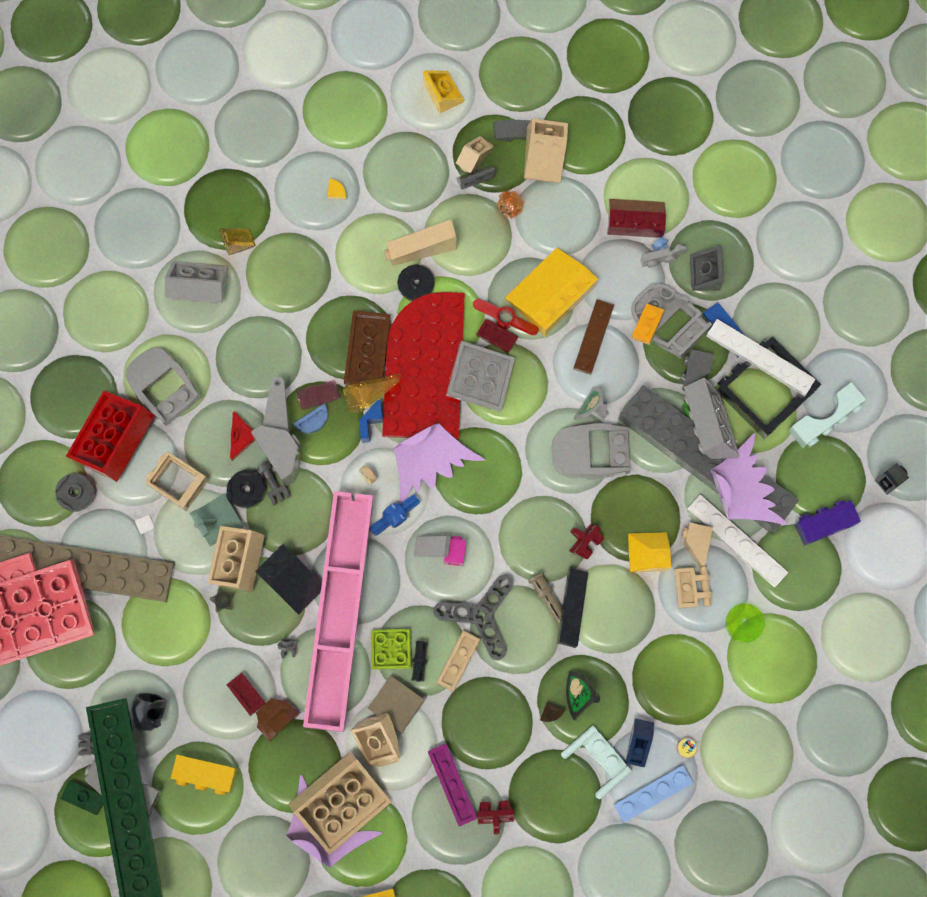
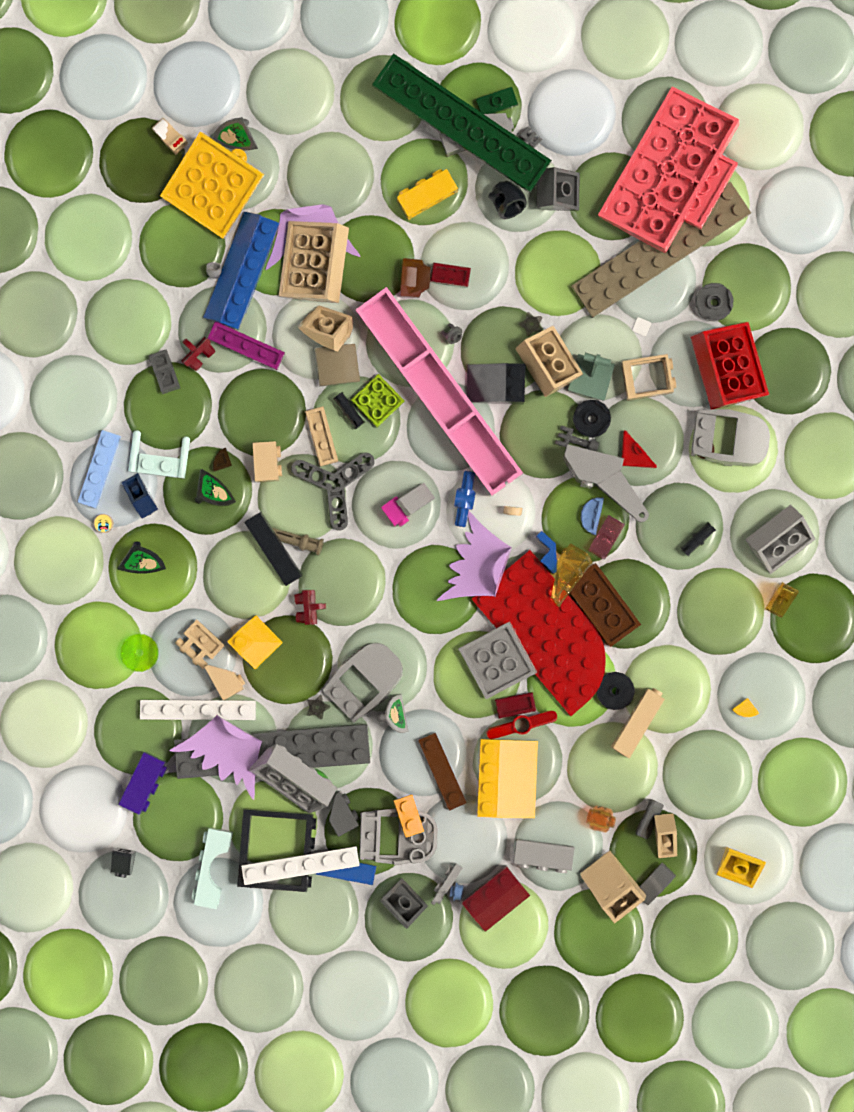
camera: 140 degrees right, 10 degrees up
none -> shield [117,541,166,574]
none -> dark grey slope [149,349,180,394]
none -> blue slope [203,212,280,330]
none -> light grey hinge [206,262,222,279]
none -> tan brick [253,441,282,483]
none -> clear smoke plate [306,695,331,720]
none -> light grey brick [513,839,575,873]
none -> dark grey slope [537,167,580,211]
none -> black pin [680,522,716,557]

